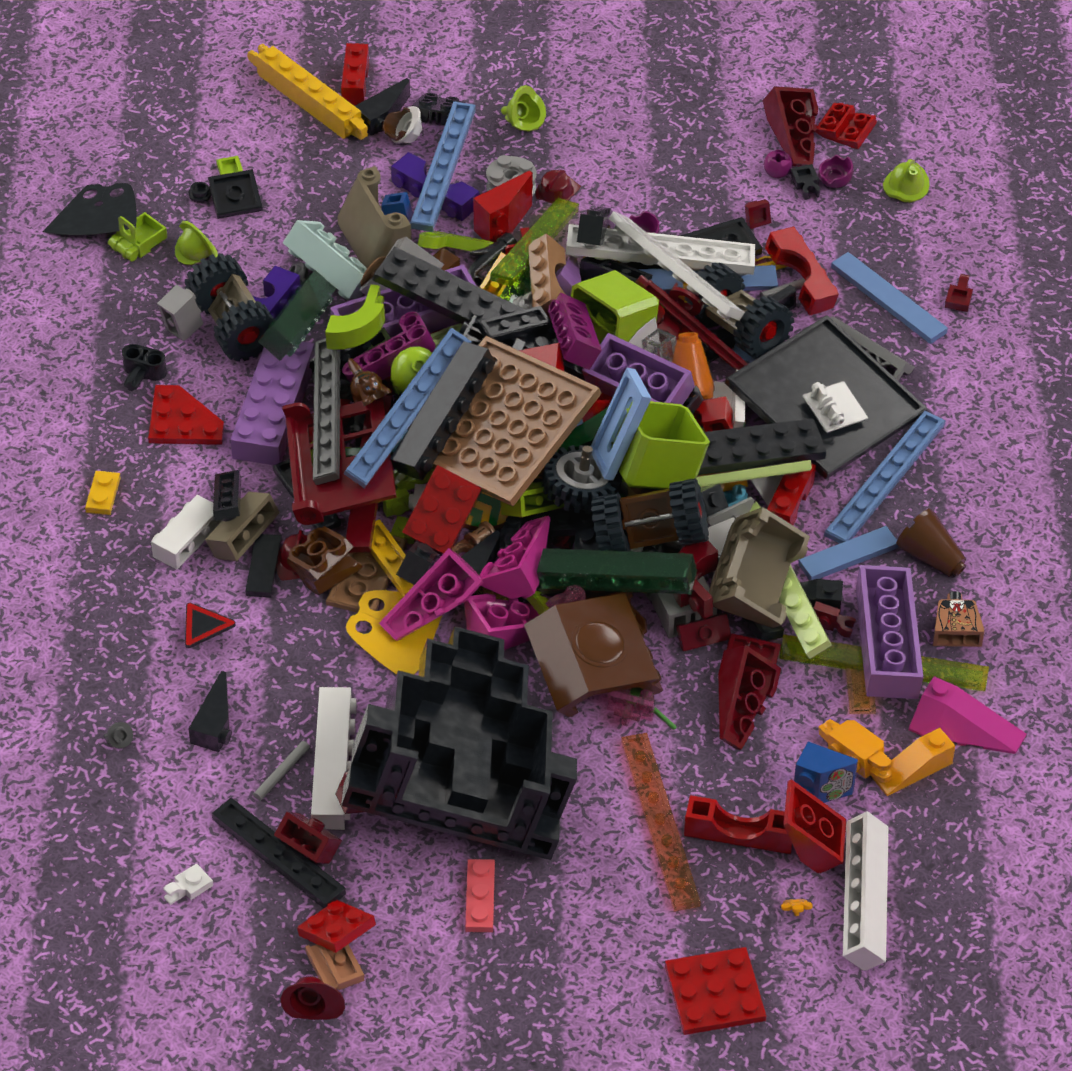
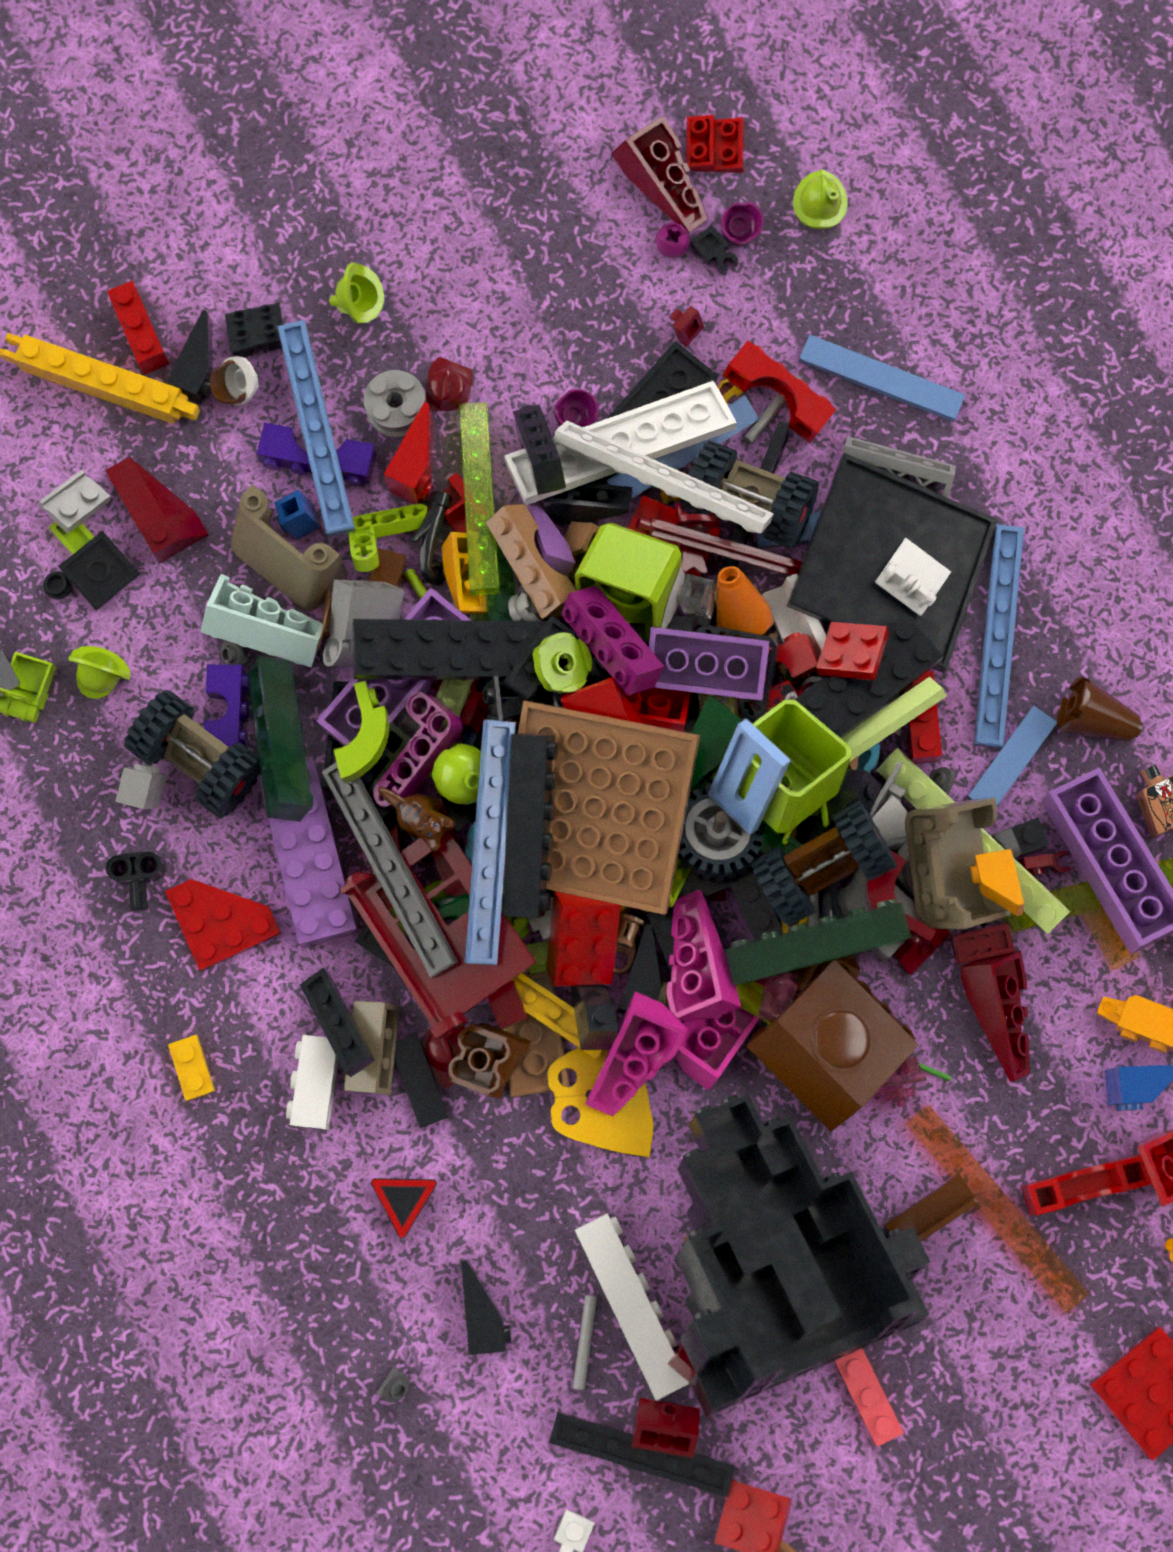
camera: 25 degrees left, 30 degrees up
dark red plate [945,274,973,312] -> none
none -> light grey plate [39,470,110,534]
none -> dark red wedge [105,457,209,563]
none -> lime plate [533,633,592,693]
none -> plate [816,622,889,680]
none -> reddish brown panel [885,1174,979,1242]
none -> light orange slope [970,849,1024,916]

